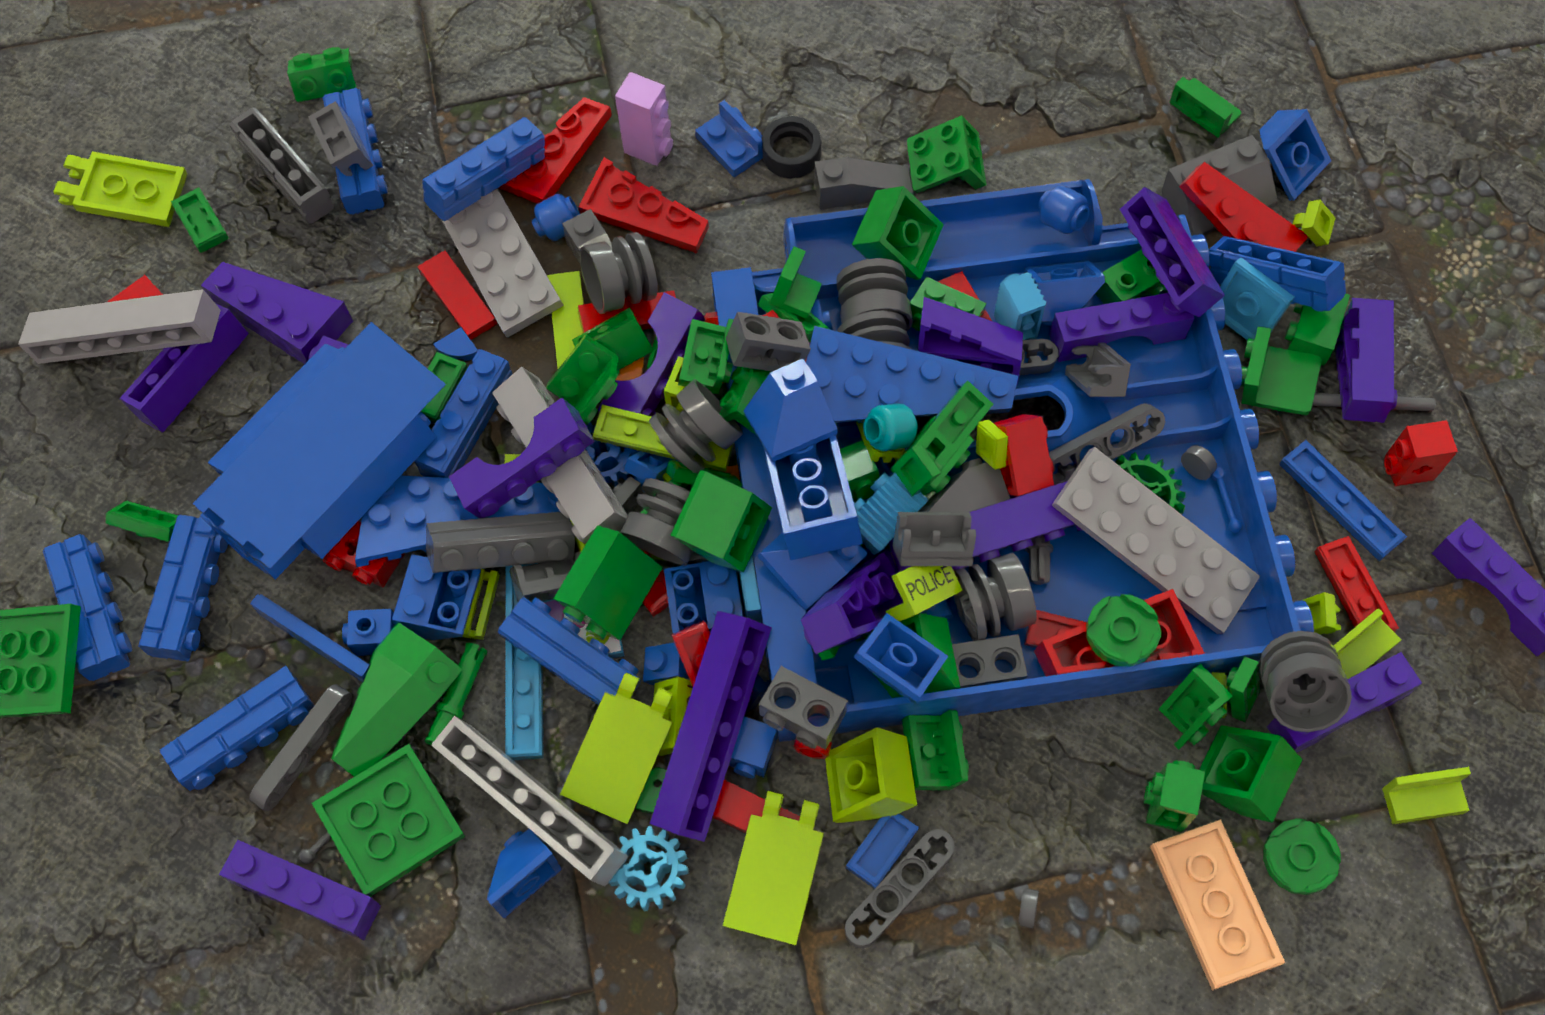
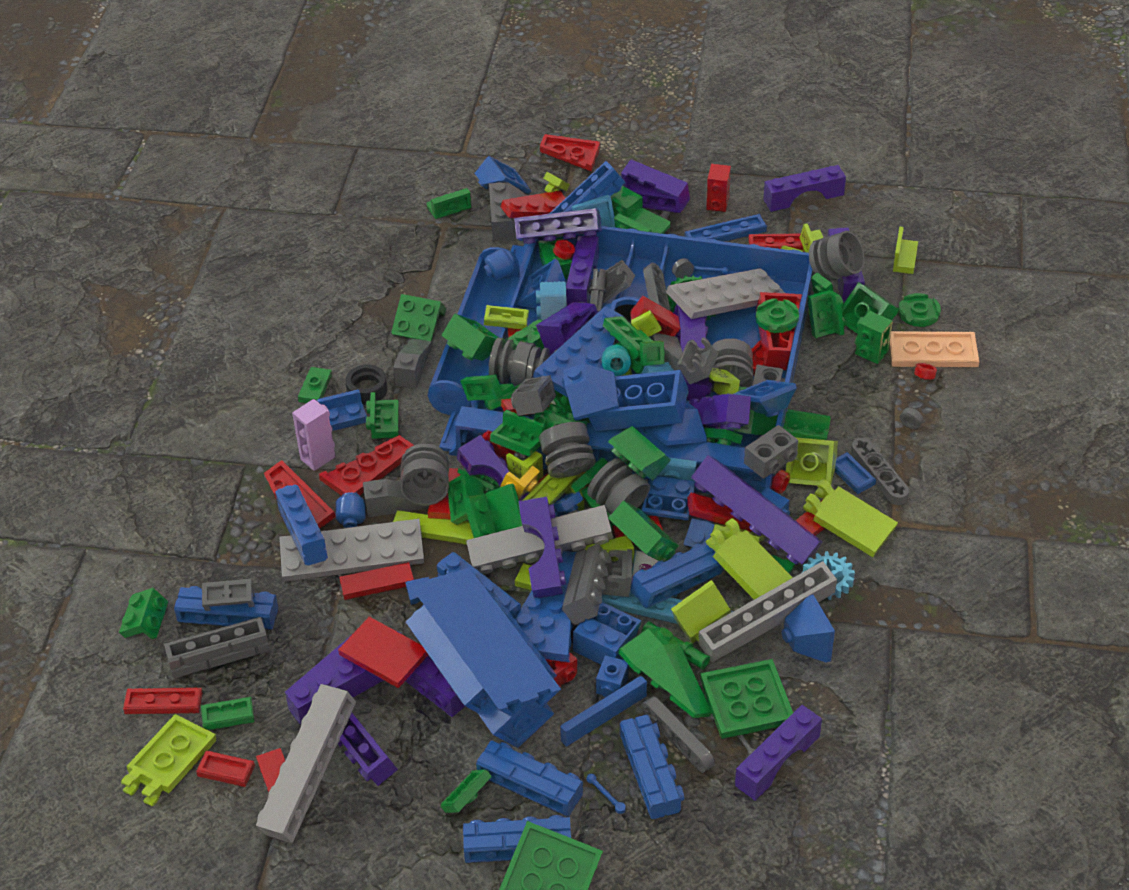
camera: 70 degrees left, 20 degrees down
none -> red tile [123,688,203,714]
none -> red tile [196,751,255,787]
none -> green plate [298,367,332,403]
none -> red tile [338,616,429,688]
none -> green bracket [366,392,399,439]
none -> lime tile [484,305,529,329]
none -> yellow bracket [501,466,540,499]
none -> red wing [540,134,600,171]
none -> red tile [553,240,575,259]
none -> blue hinge [586,774,626,814]
none -> dark grey axle [590,269,607,312]
none -> lime slope [671,580,731,644]
none -> red tile [914,363,937,380]

